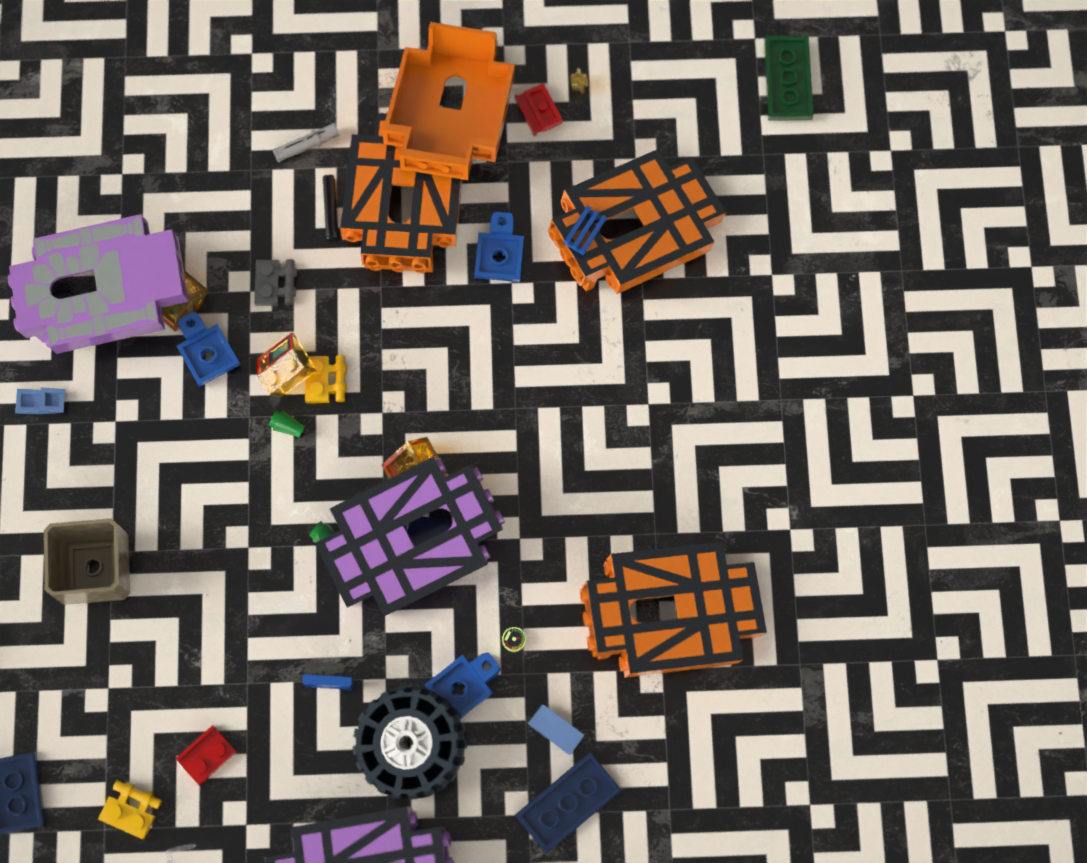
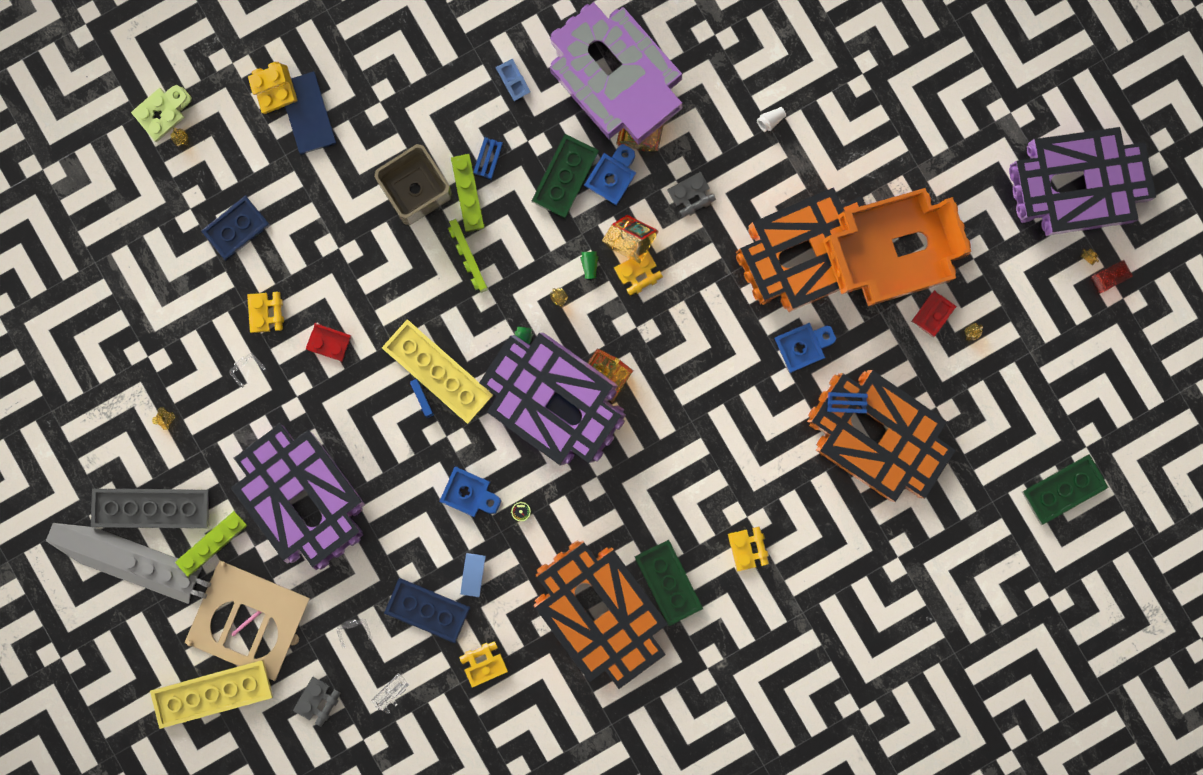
camera: 60 degrees right, 10 degrees up
light grey pin [272,123,340,162] -> none
black axle [322,174,339,239] -> none
black wheel [353,687,467,800] -> none
none -> light yellow plate [382,320,493,424]
none -> lime plate [448,218,488,293]
none -> lime plate [451,154,484,232]
none -> yellow plate [459,641,508,687]
none -> blue tile [473,137,503,180]
none -> dark green plate [531,134,599,219]
none -> clear yellow plate [550,287,568,307]
none -> dark green plate [634,540,703,626]
none -> yellow plate [728,526,769,572]
none -> white cone [757,107,786,132]

